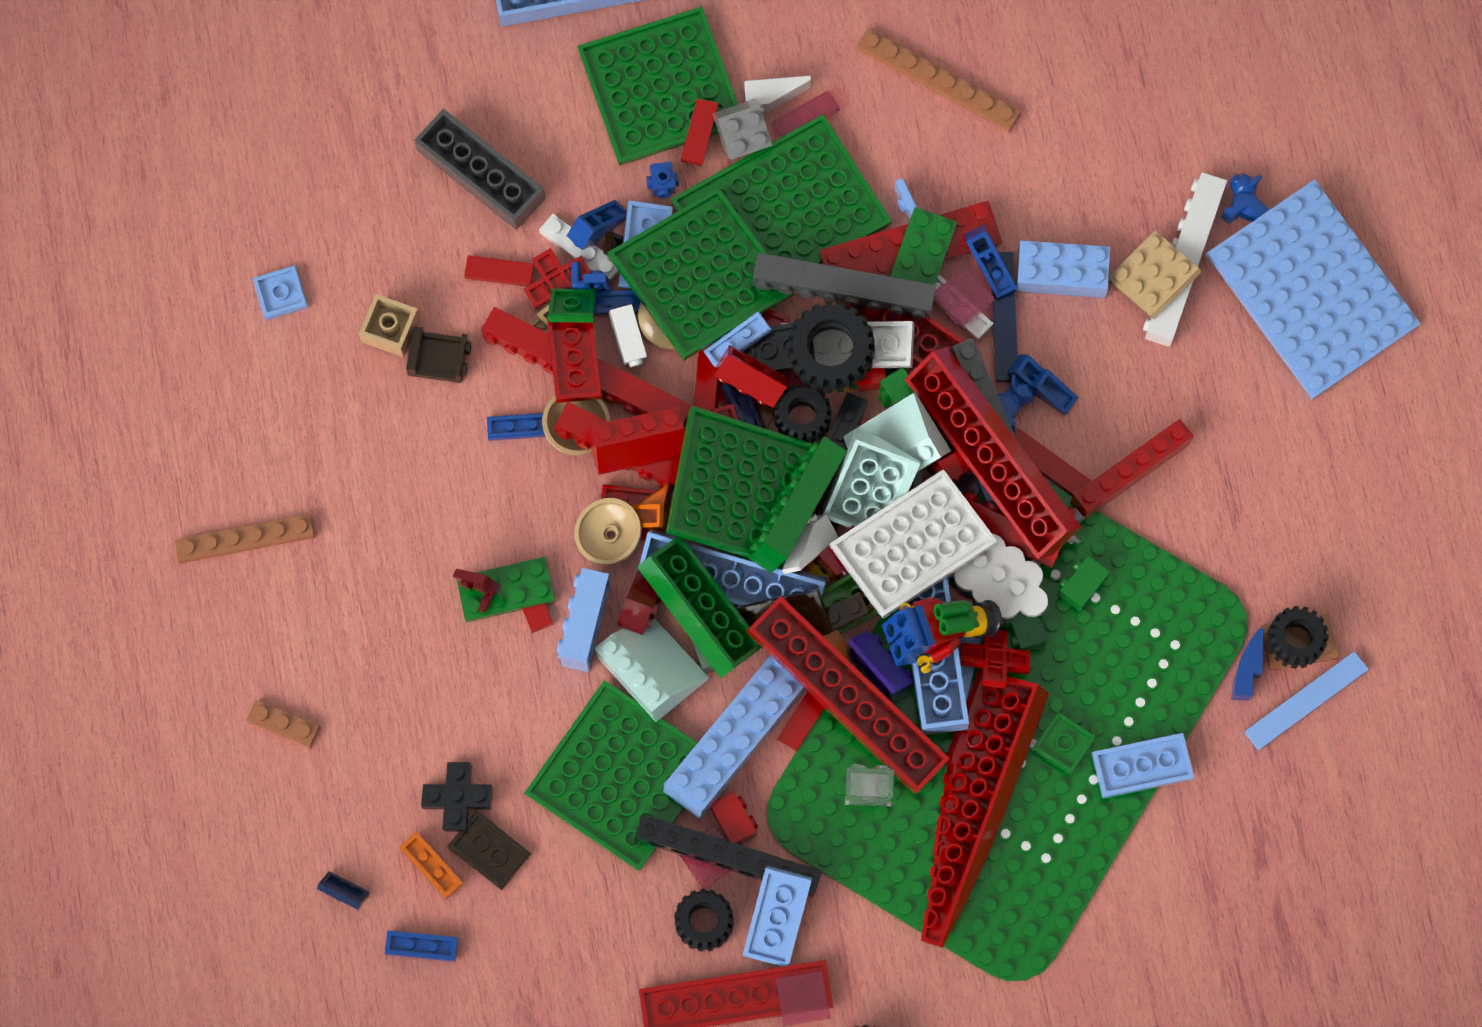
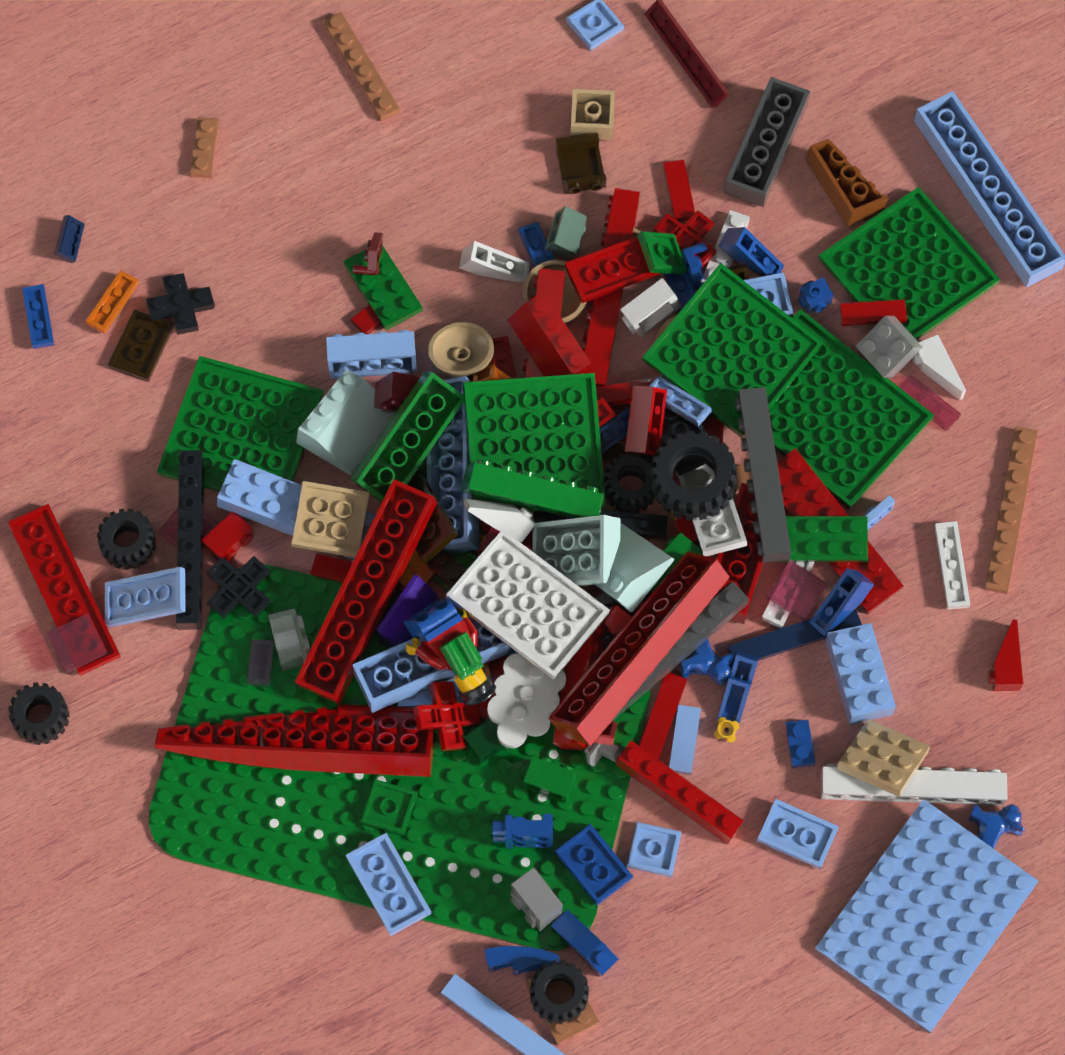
camera: 70 degrees right, 5 degrees down
none -> black plate [206,556,271,620]
none -> plate [247,639,275,686]
none -> tan plate [291,481,369,557]
none -> white slope [459,241,530,283]
none -> blue hips [492,814,553,849]
none -> light grey brick [510,868,563,932]
none -> sand green brick [545,206,587,260]
none -> blue slope [550,909,619,977]
none -> blue tile [554,824,634,906]
none -> light blue tile [627,822,682,878]
none -> dark red plate [644,0,729,108]
none -> light blue tile [669,705,701,775]
none -> yellow plate [714,717,739,743]
none -> light blue plate [757,798,839,869]
none -> blue plate [785,720,815,768]
none -> dark orange wedge [805,139,888,226]
none -> white plate [934,521,970,610]
none -> red slope [988,619,1023,692]

